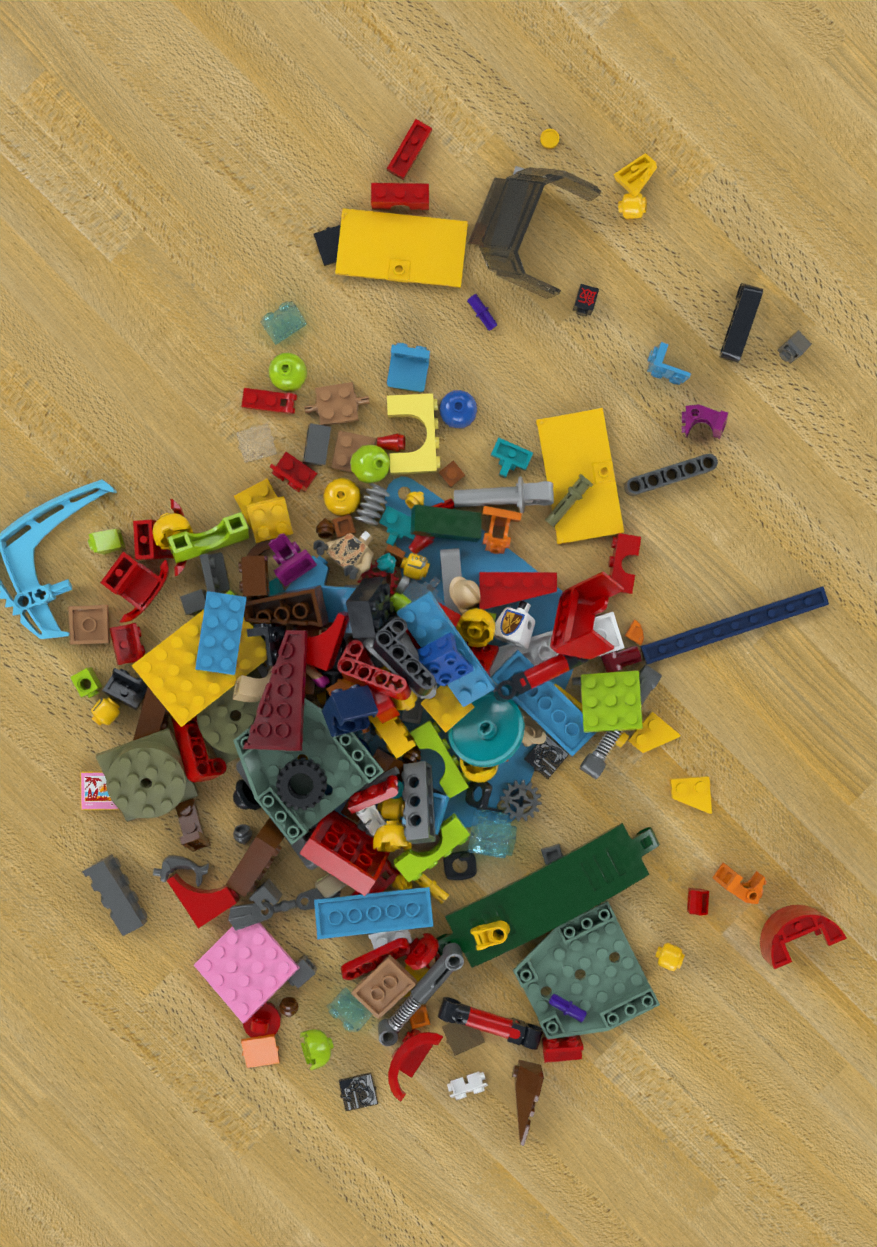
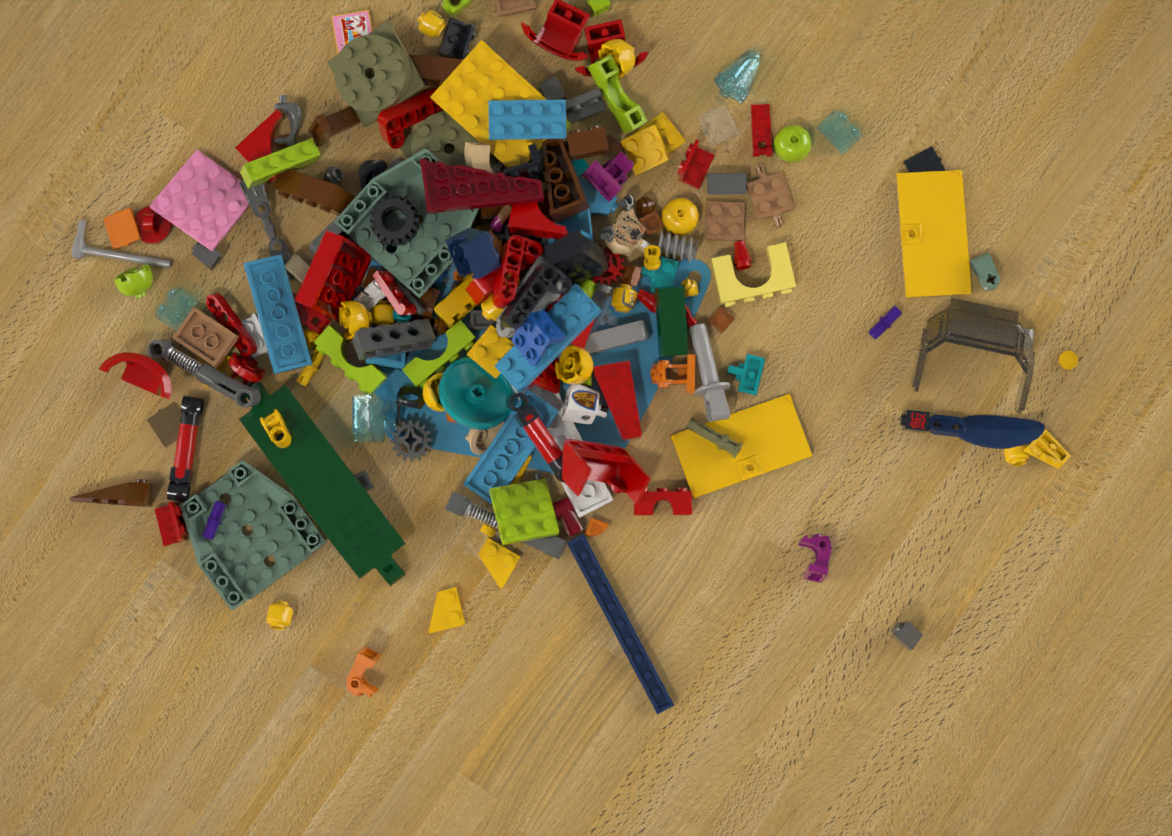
camera: 75 degrees right, 5 degrees down
dark grey wedge [82,854,147,936] -> none
red bracket [110,623,145,666] -> none
dark grey hinge [249,879,282,910] -> none
reddish brown plate [279,997,299,1018] -> none
piece [339,1072,378,1111] -> none
lime cylinder [350,445,390,483] -> none
red arch [371,183,429,210] -> none
teal plate [377,553,396,574] -> none
red plate [387,119,432,180] -> none
dark azure bracket [387,343,430,393] -> none
orange tile [409,1004,430,1029] -> none
blue cylinder [439,390,477,429] -> none
black piece [443,850,477,880] -> none
white hinge [447,1071,488,1100] -> none
tan piece [449,576,481,614] -> none
piece [524,734,569,779] -> none
dark grey beam [624,454,718,496] -> none
dark azure bracket [647,342,691,385] -> none
red piece [687,888,709,916] -> none
black beam [719,283,763,363] -> none
red cylinder [760,904,847,970] -> none
none -> light grey bar [71,220,171,268]
none -> lime arch [240,138,320,189]
none -> yellow bush [644,245,661,270]
none -> clear light blue cone [714,50,761,103]
none -> dark blue plant [928,415,1045,449]
none -> sand green piece [969,252,1000,291]

